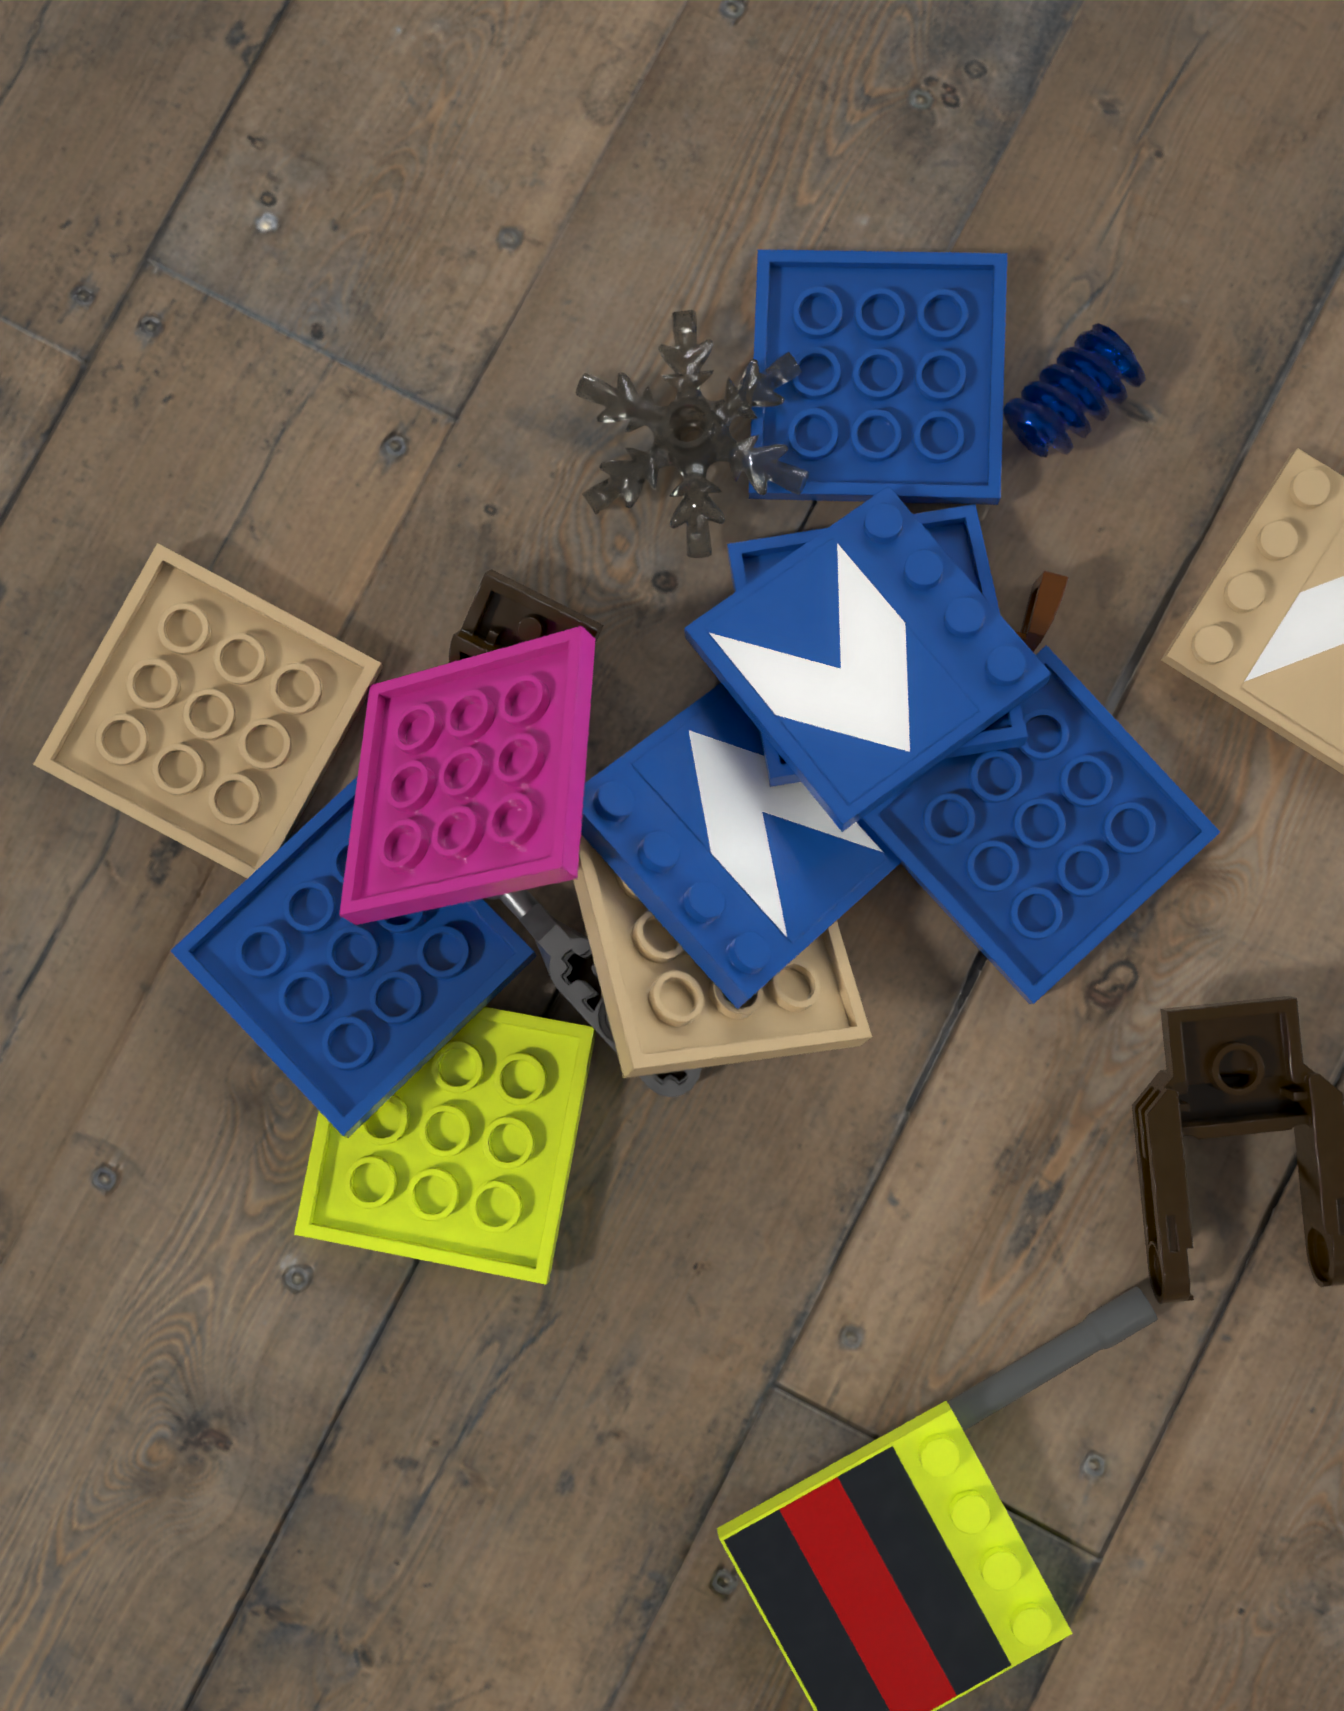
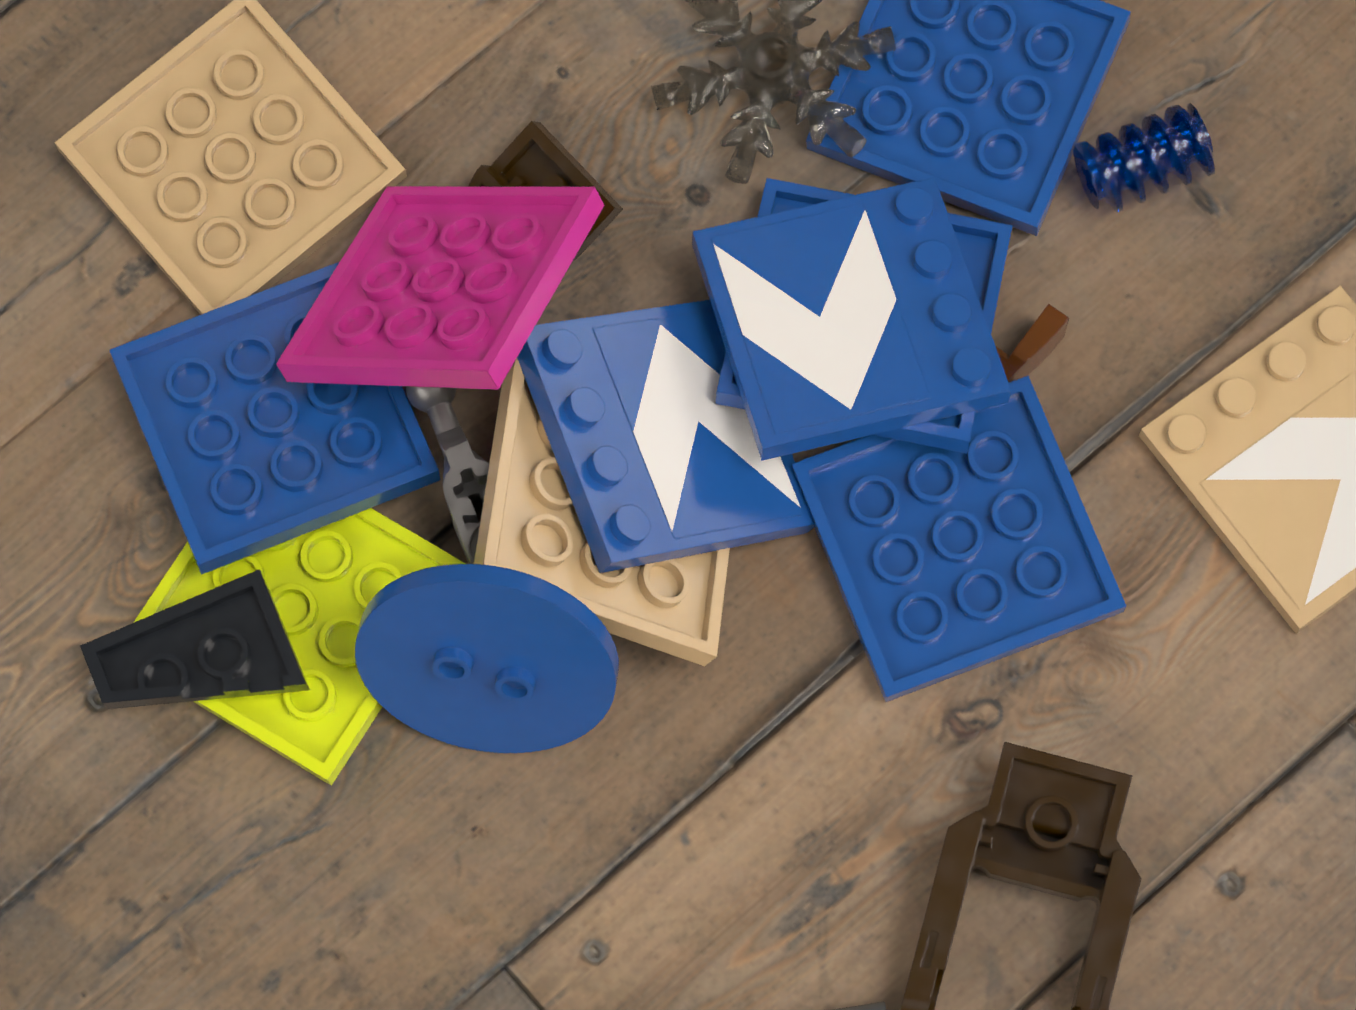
camera: 25 degrees right, 10 degrees down
none -> black wing [80,569,310,709]
none -> blue plate [355,564,619,753]

